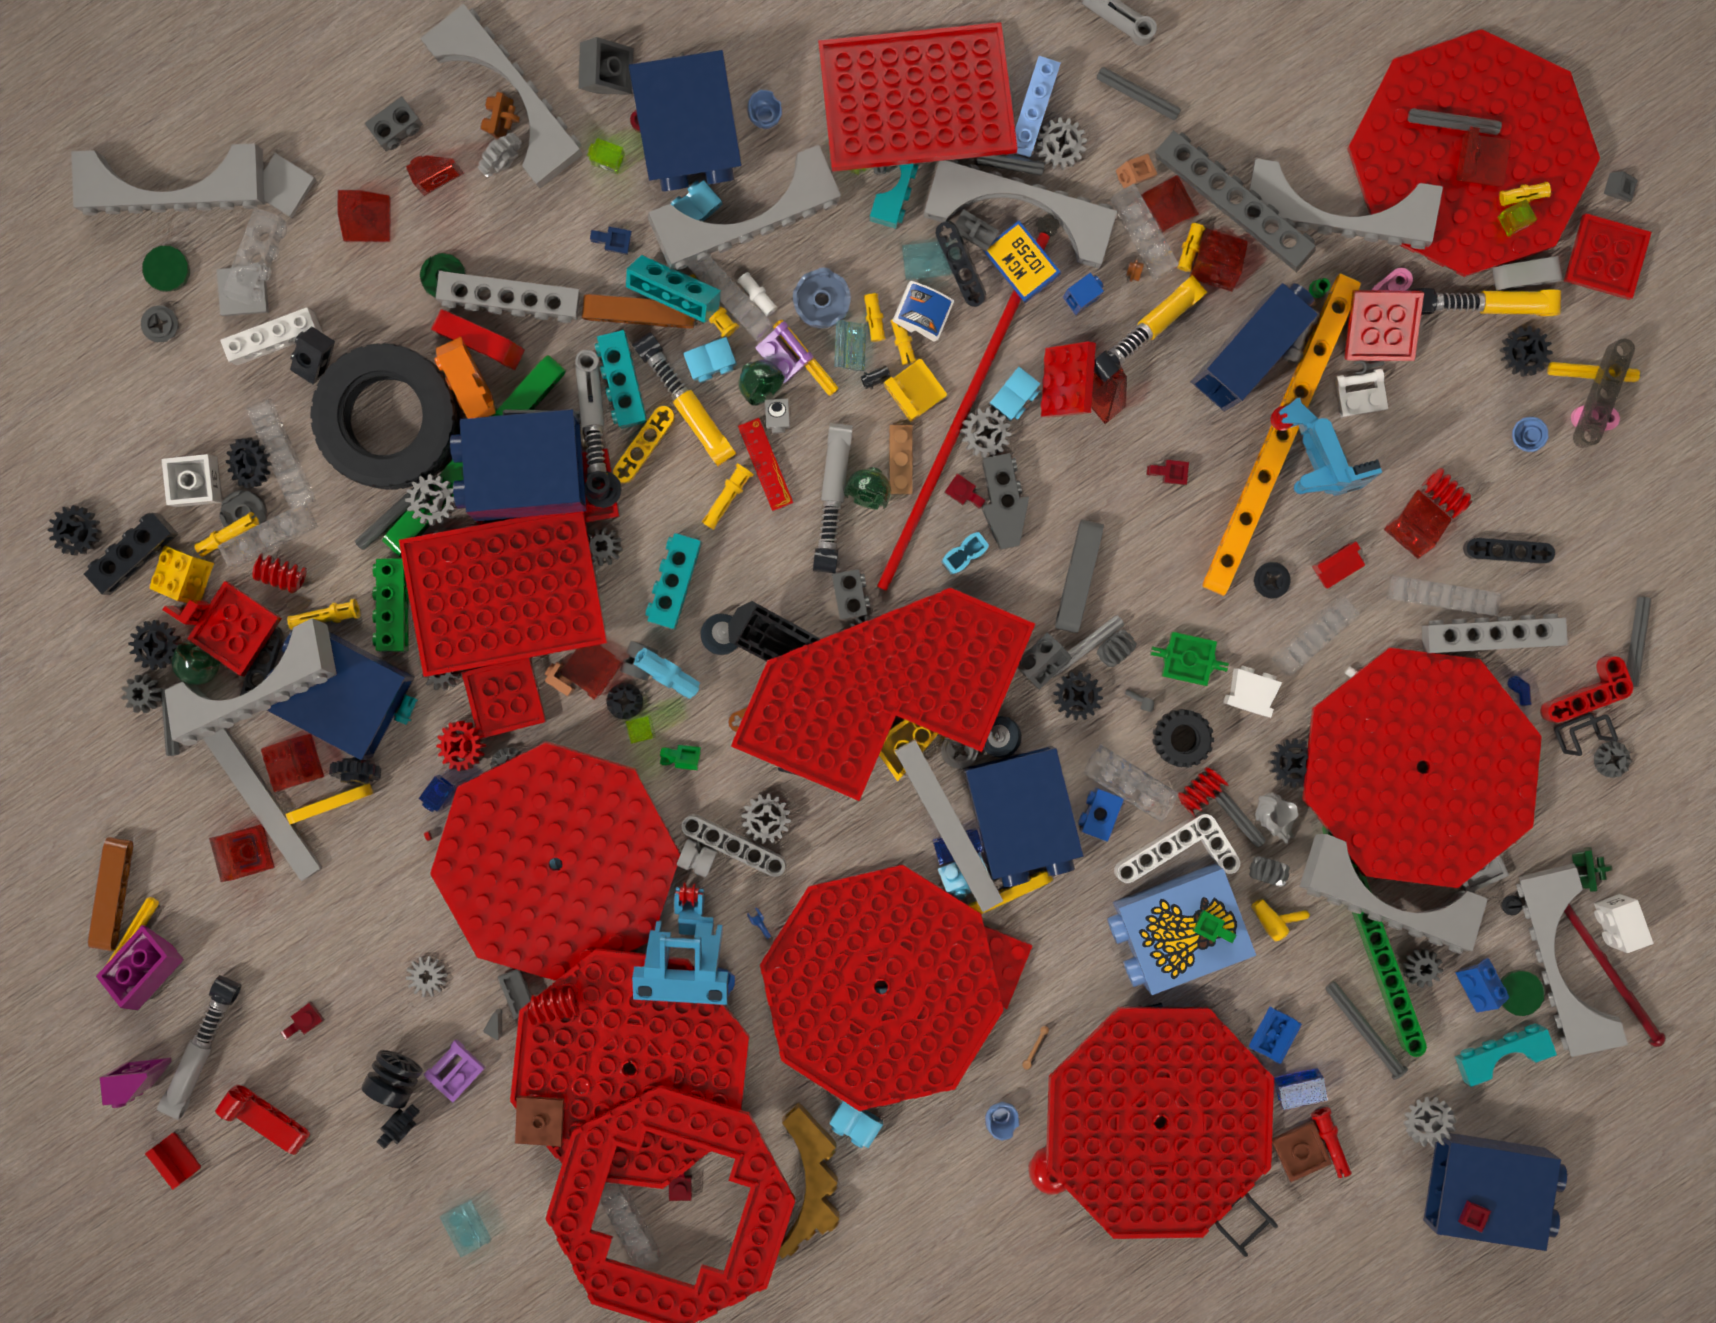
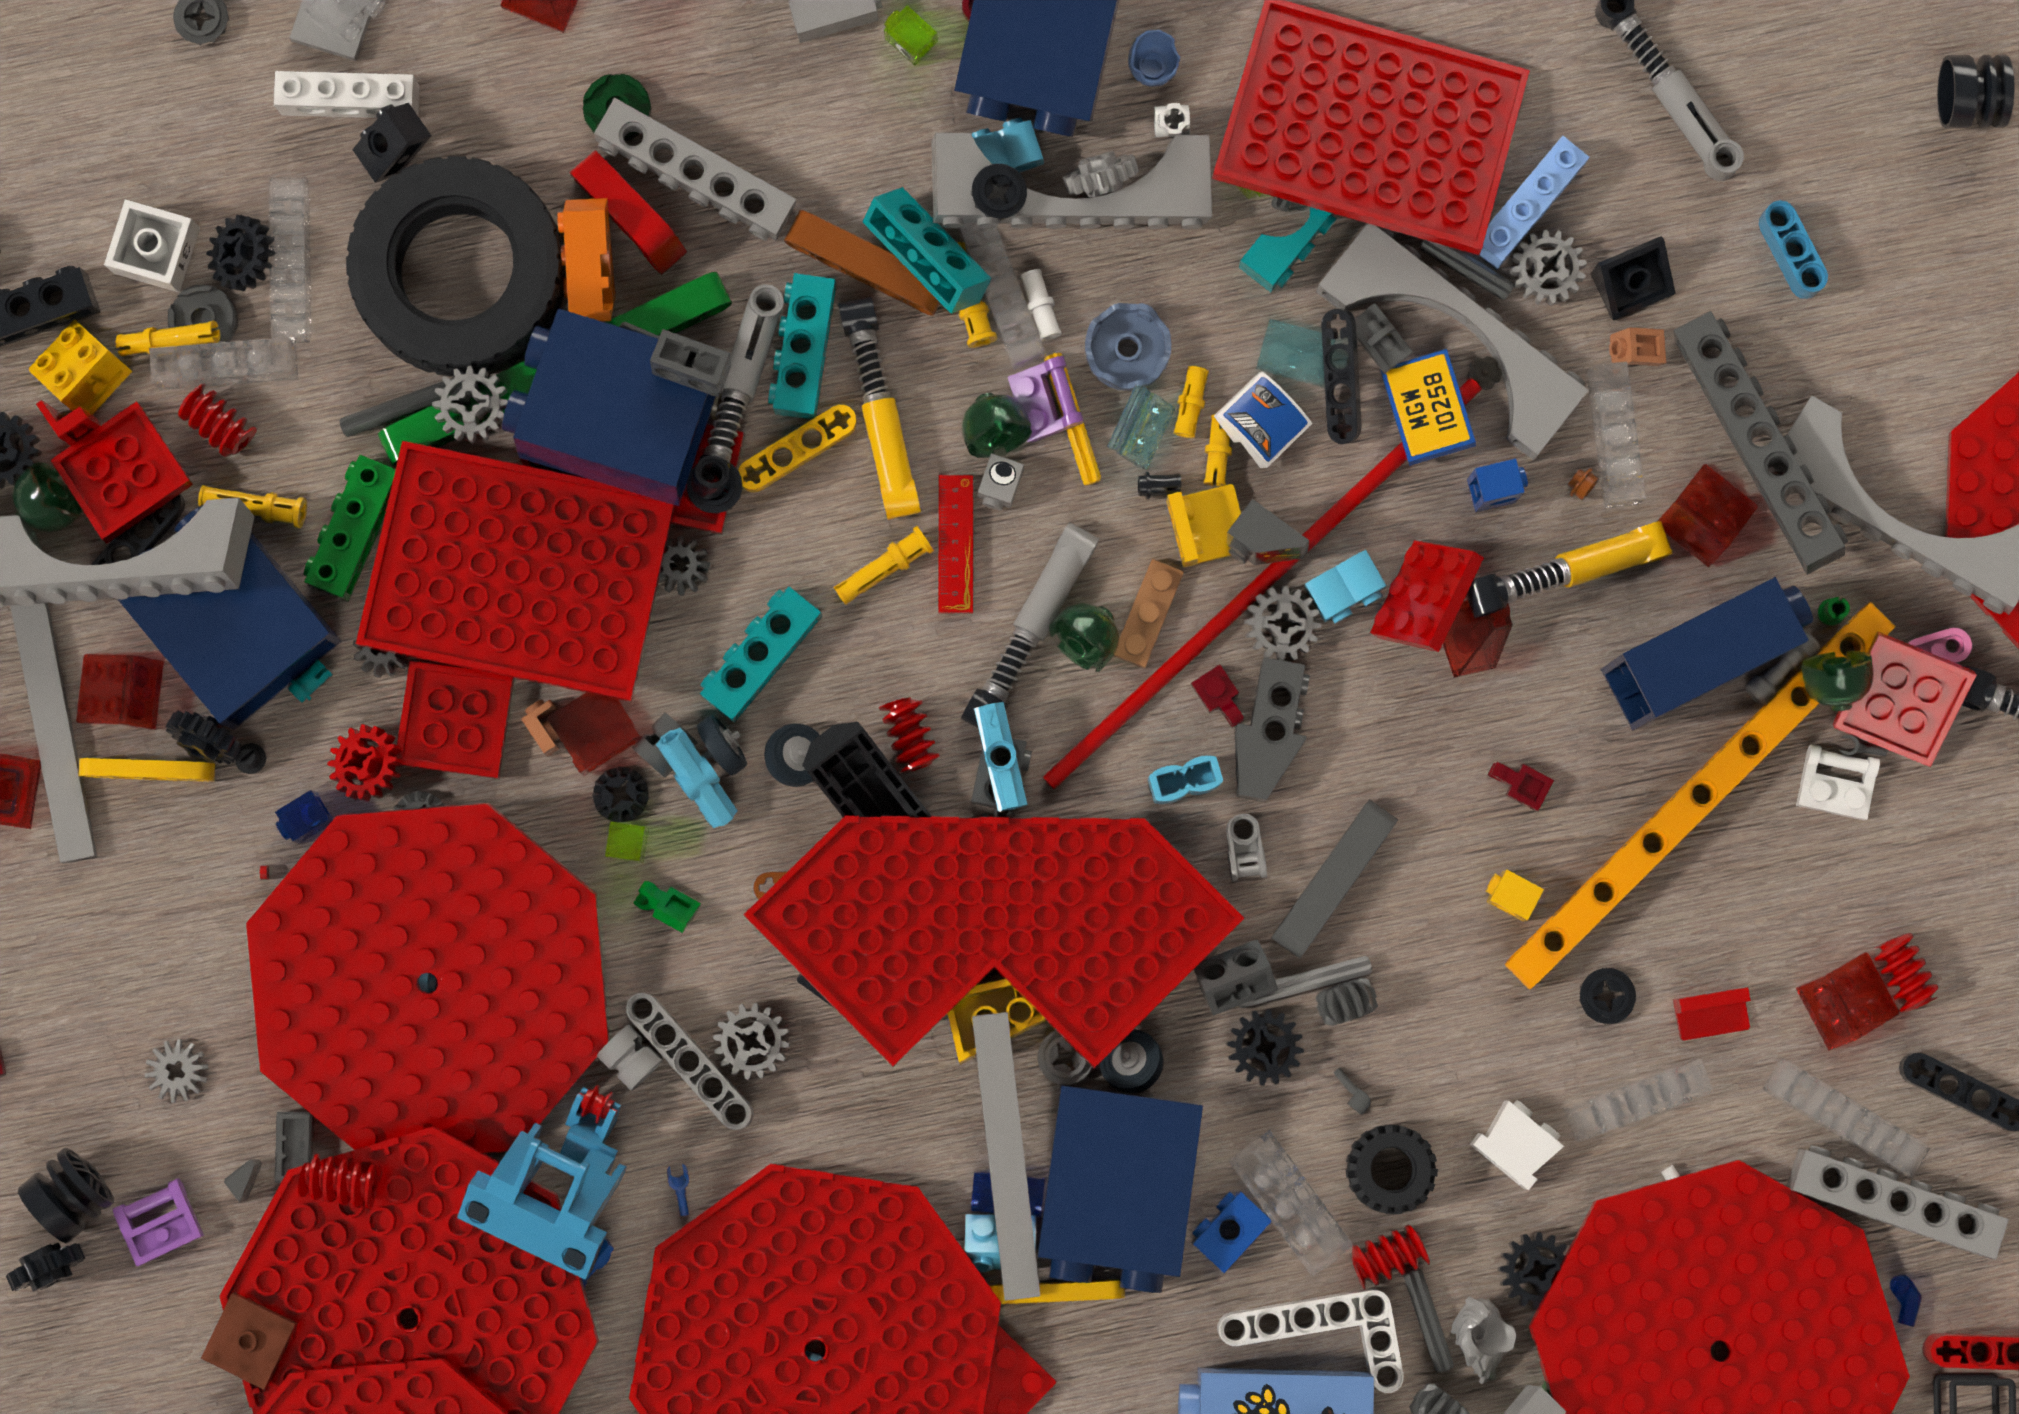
camera: 20 degrees right, 5 degrees down
dark blue plate [590,227,632,255] -> none
medium azure brick [683,337,737,383] -> none
dark grey axle [1097,67,1181,120] -> none
clear red slope [1137,175,1199,237] -> none
green plate [1150,632,1229,686] -> none
yellow pin [1177,223,1205,272] -> none
dark azure container [1270,398,1382,496] -> none
none -> black piece [235,743,266,774]
none -> dark grey brick [650,329,731,398]
none -> black wheel [697,715,747,775]
none -> red piece [879,697,940,774]
none -> black gear [971,164,1027,220]
none -> medium azure piece [974,702,1028,812]
none -> light grey gear [1063,151,1139,198]
none -> white piece [1154,103,1190,138]
none -> light grey piece [1226,814,1267,882]
none -> dark grey slope [1227,499,1309,565]
none -> yellow brick [1485,869,1544,922]
none -> black slope [1591,236,1676,321]
none -> dark azure beam [1758,200,1828,299]
none -> clear green cylinder [1801,651,1874,711]

